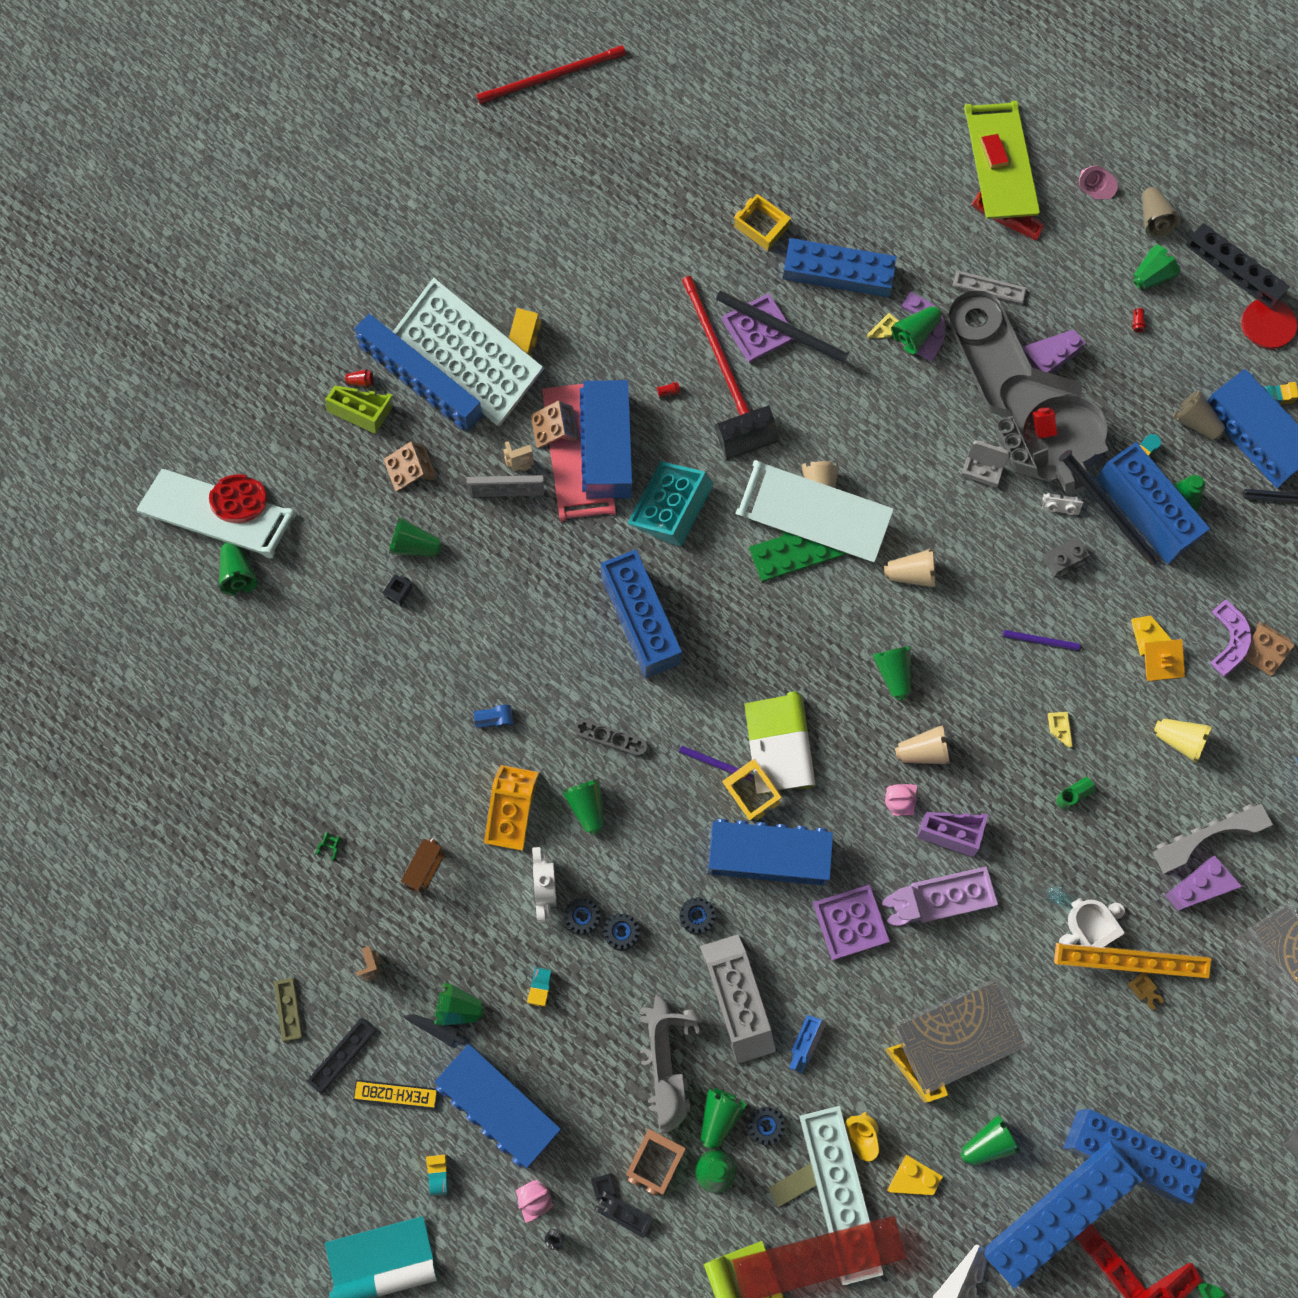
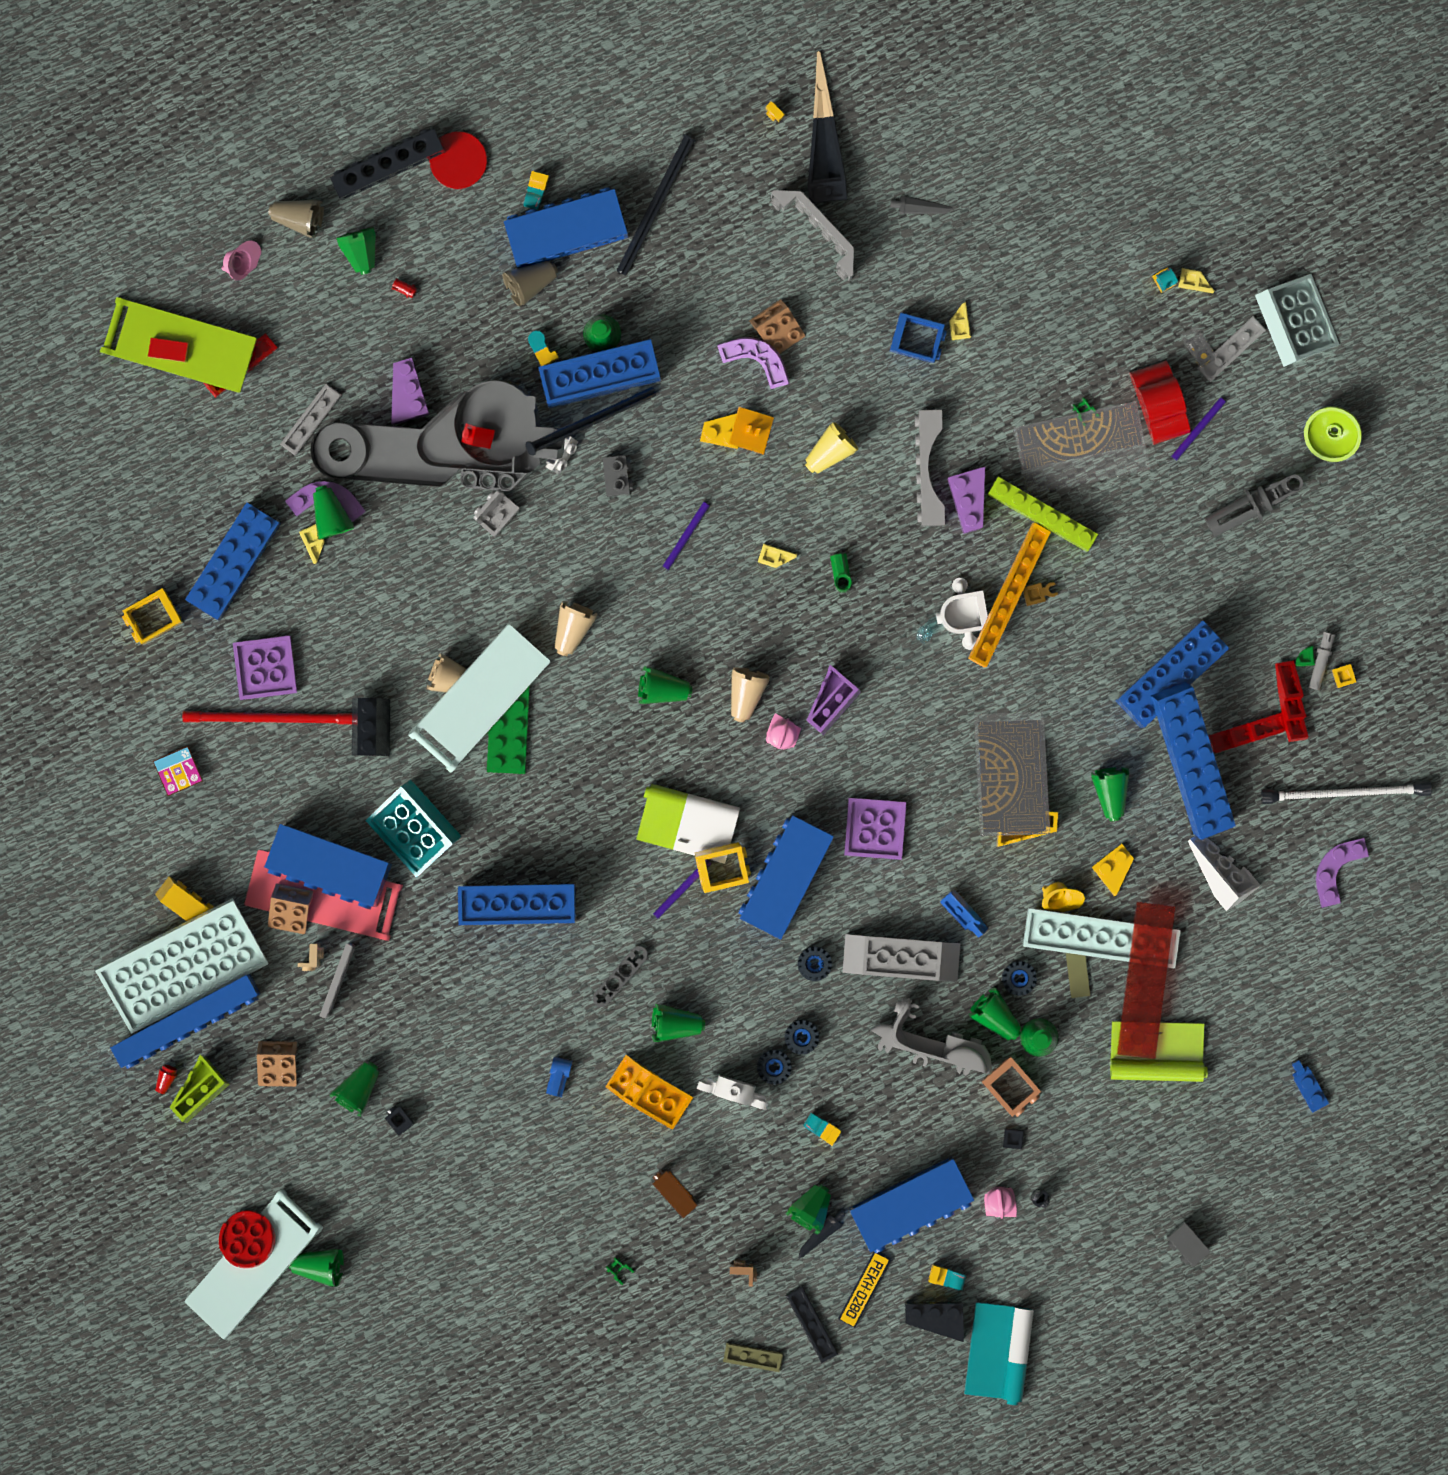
camera: 65 degrees left, 15 degrees up
black hinge [594,1190,654,1238] -> none
red pin [656,381,680,398] -> none
black axle [716,290,850,365] -> none
lavender hinge [882,866,998,926] -> none
none -> piece [153,746,203,796]
none -> black wedge [904,1302,964,1342]
none -> lime brick [988,477,1098,552]

